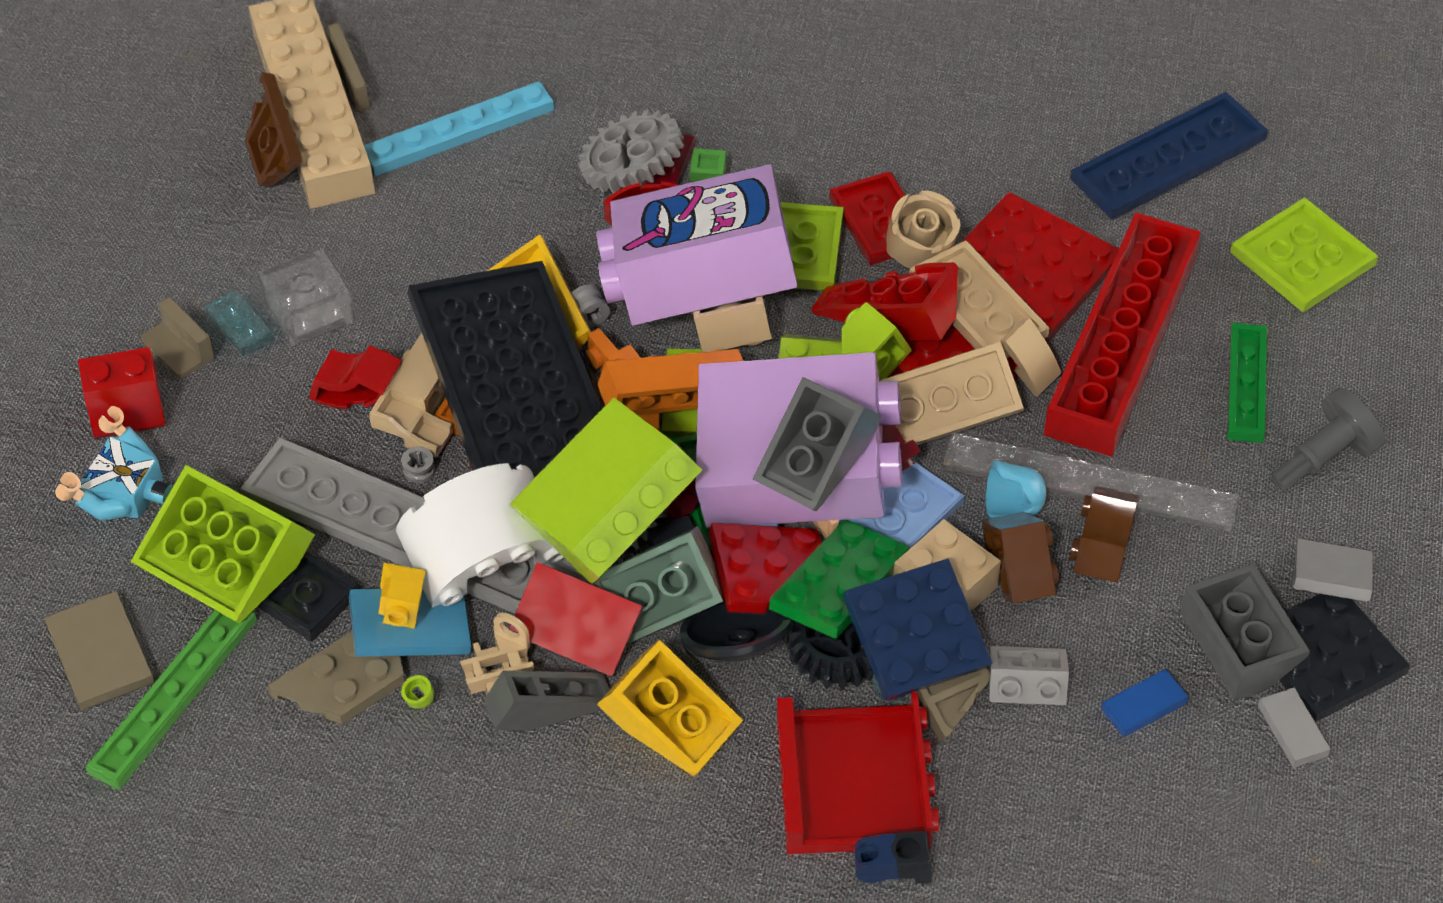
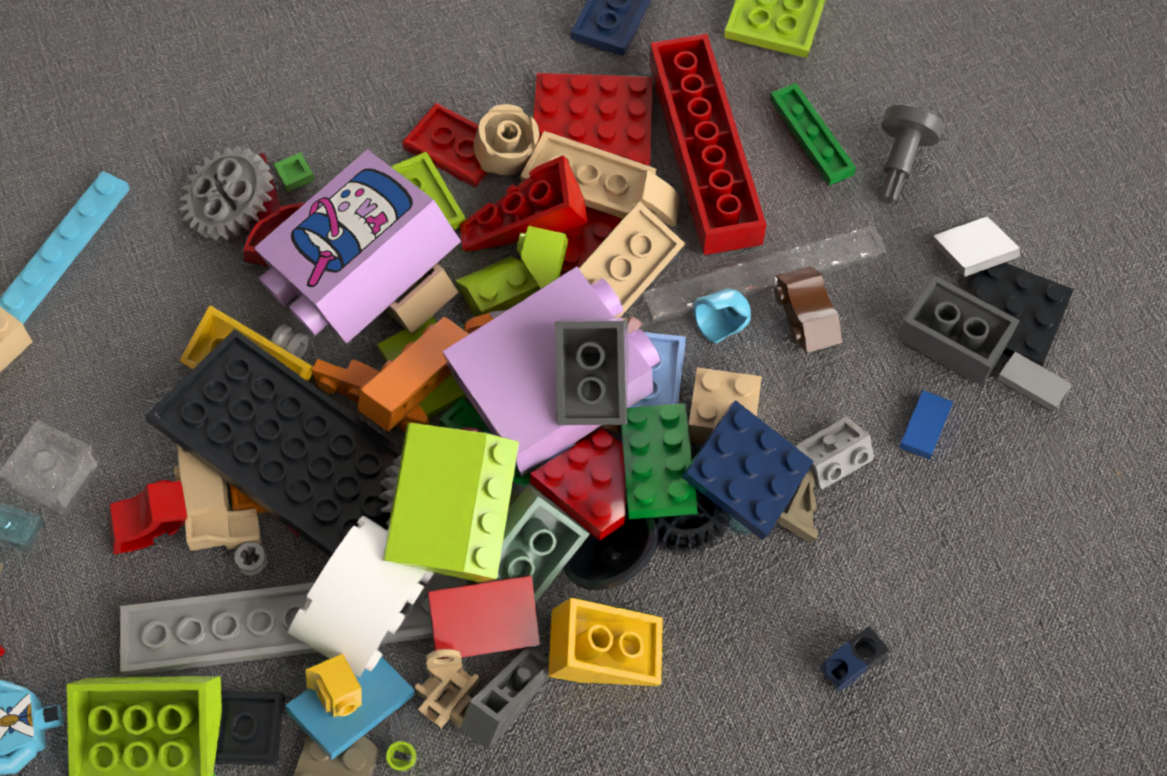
camera: 35 degrees left, 10 degrees up
red panel [777,692,939,855] -> none
reddish brown brick [981,512,1059,604] -> none

